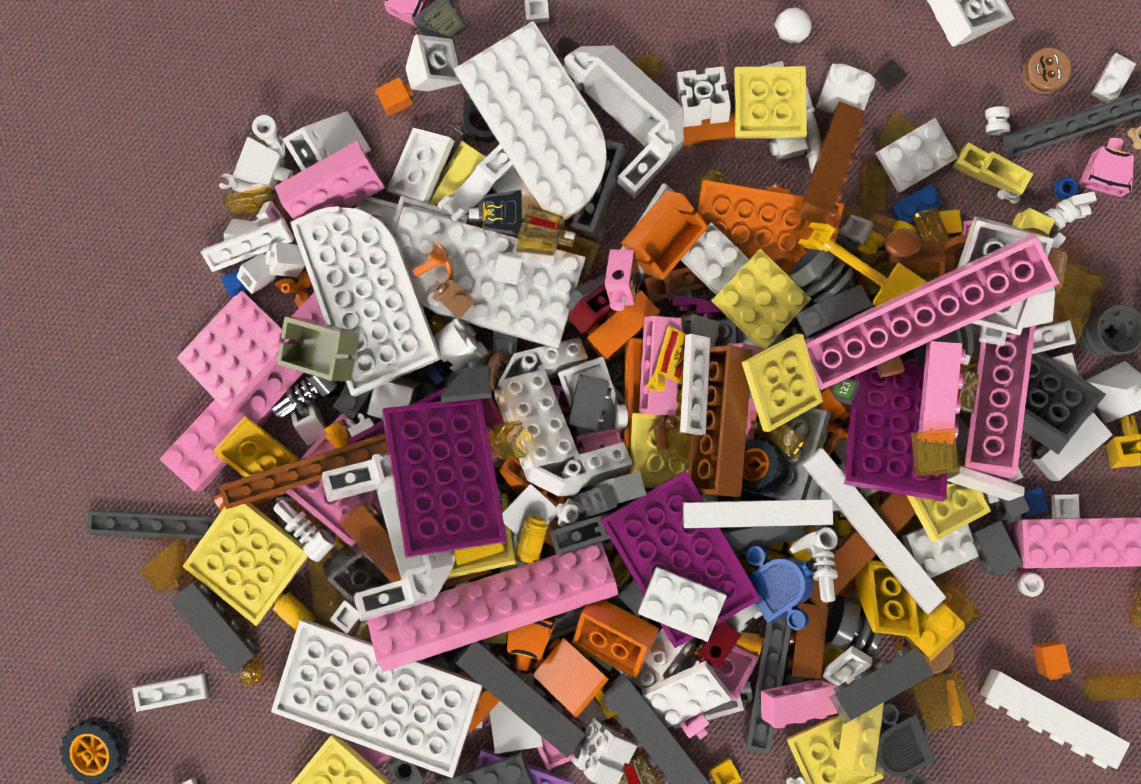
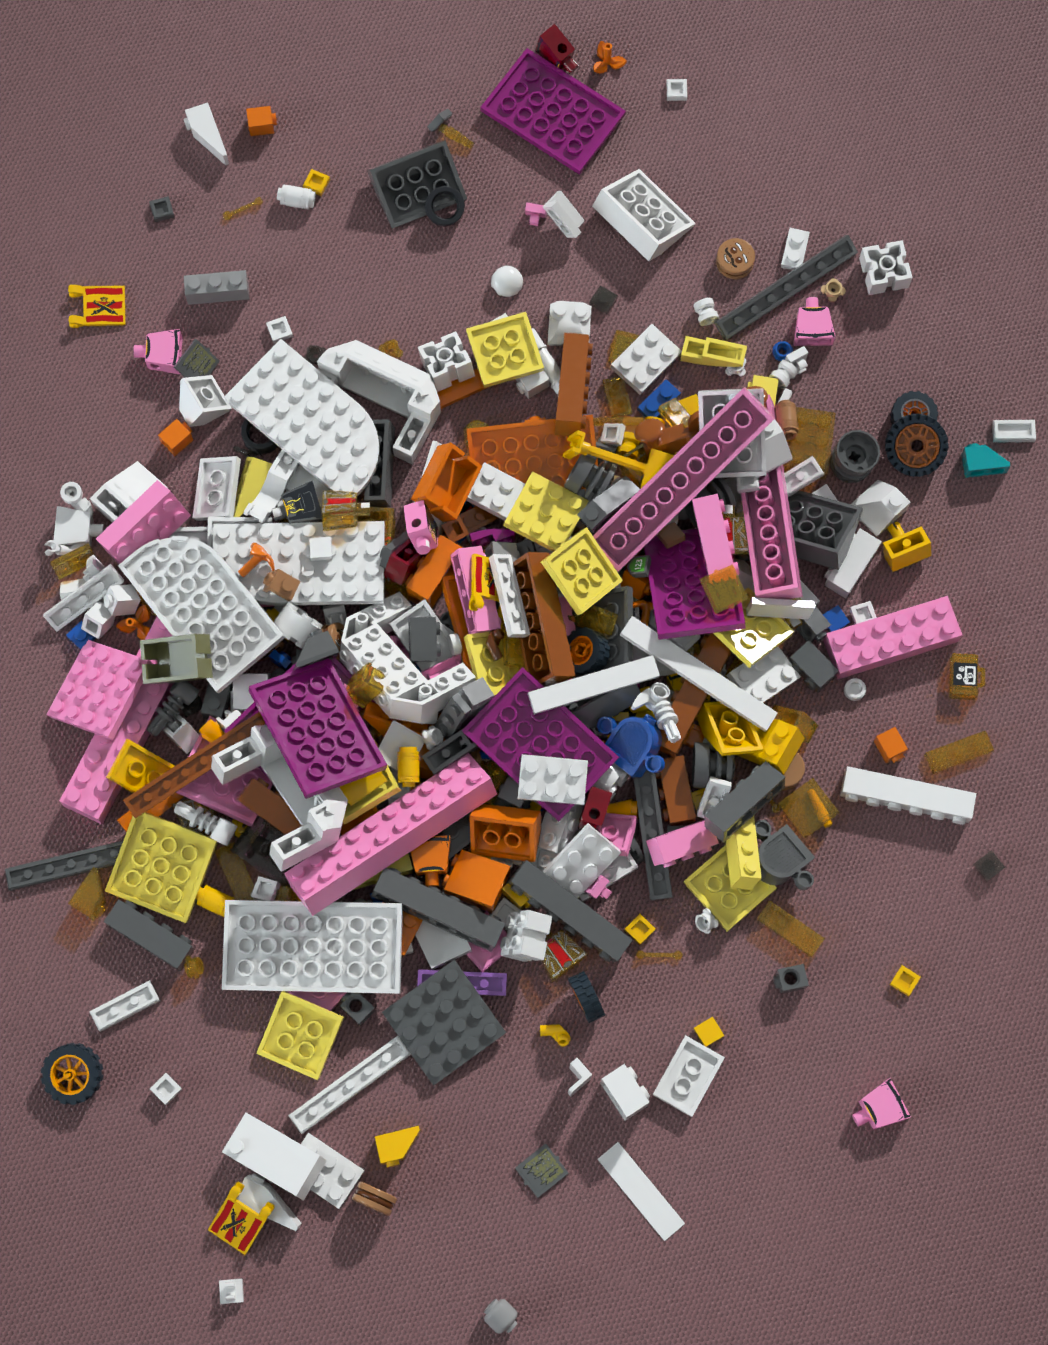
camera: 20 degrees left, 10 degrees down
none -> clear yellow plate [386,583,409,601]

